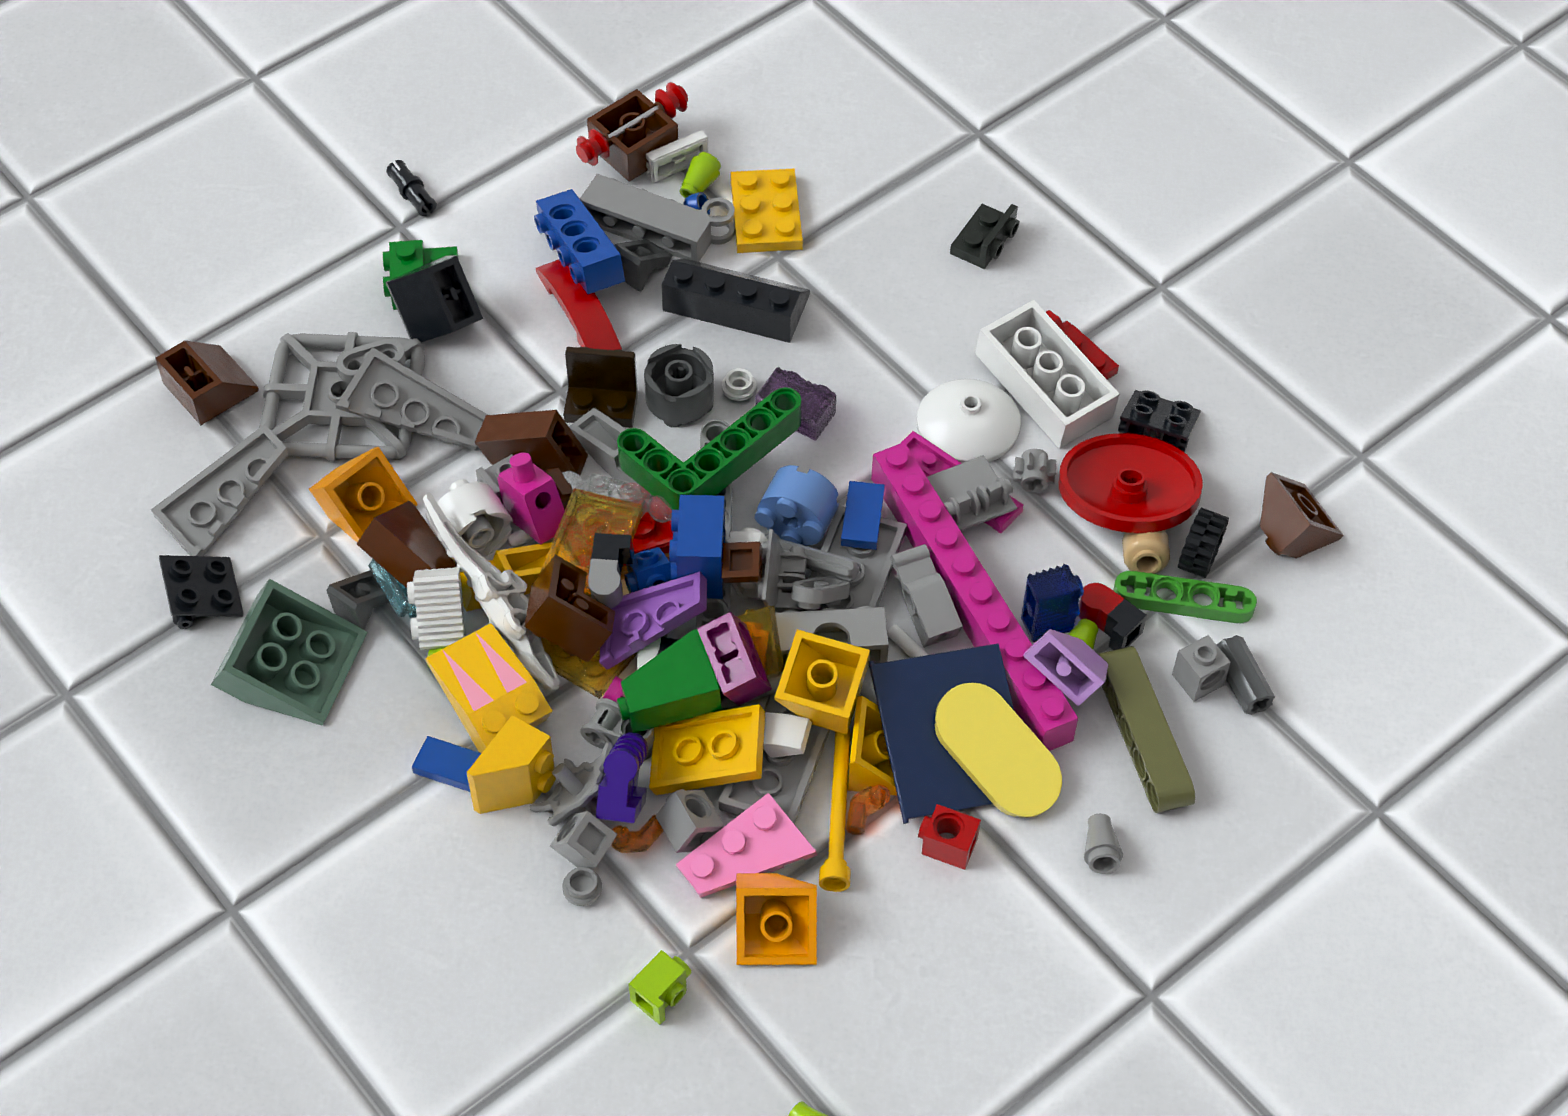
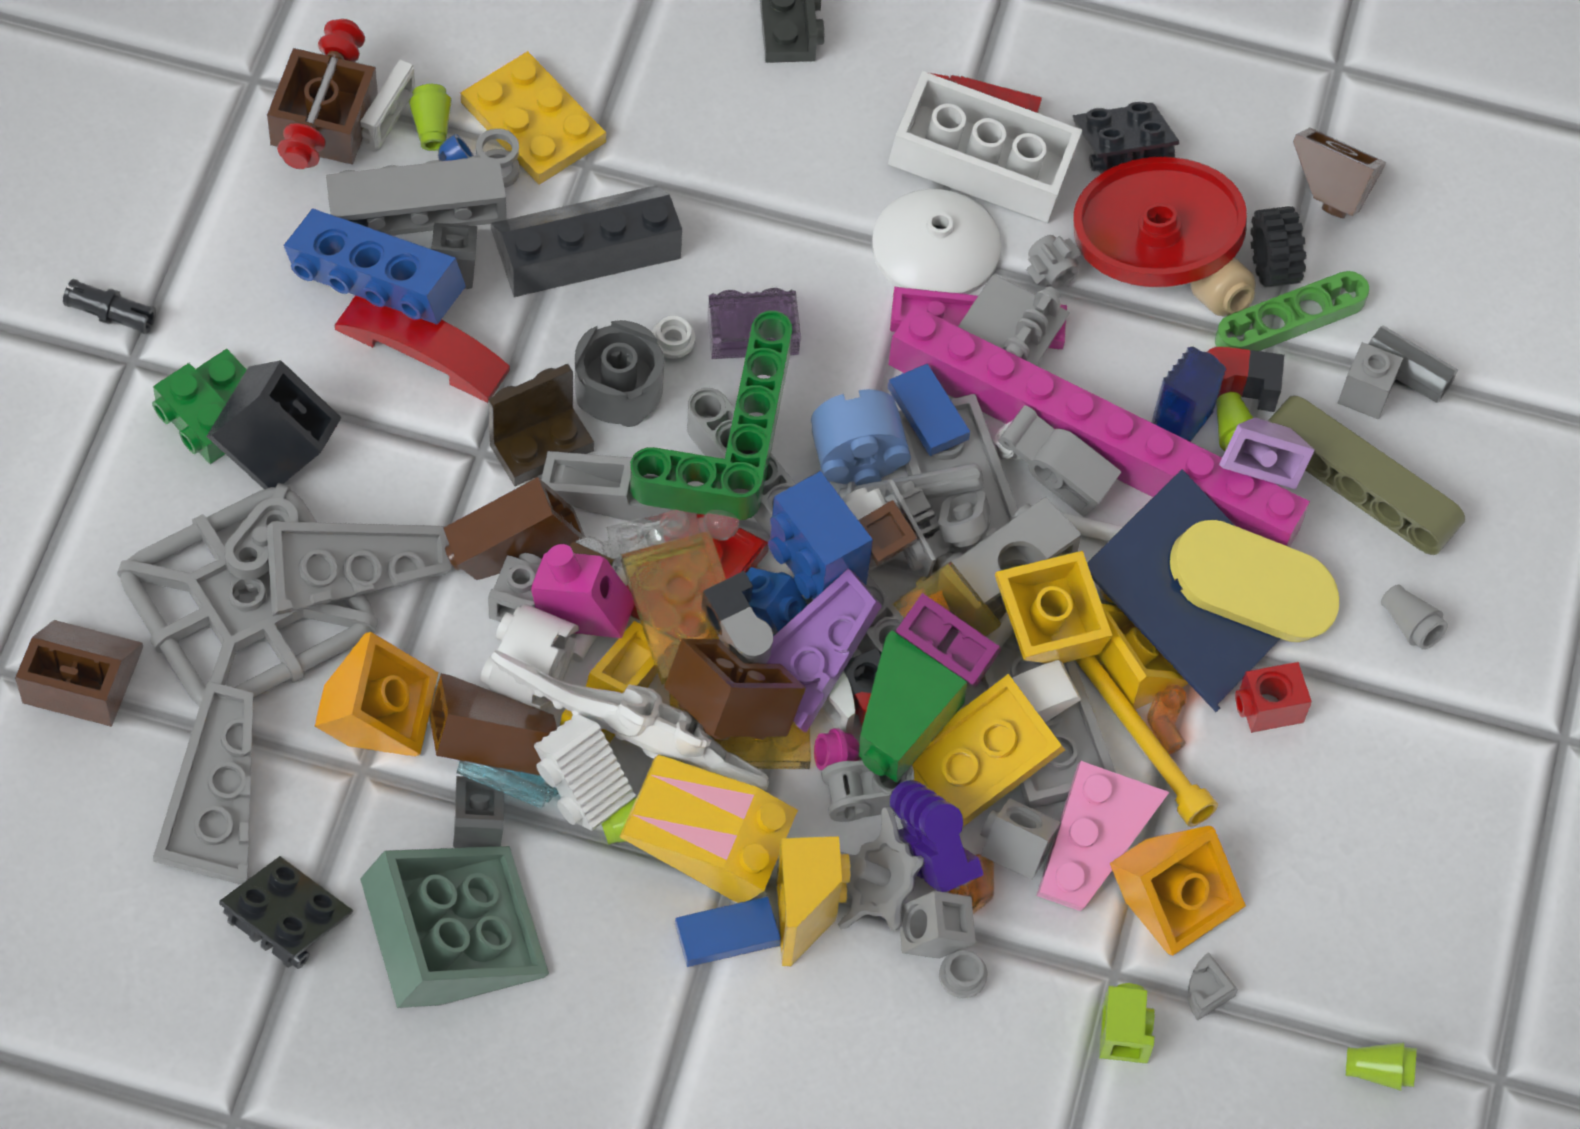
camera: 40 degrees left, 5 degrees up
none -> light grey tile [1188,953,1238,1021]

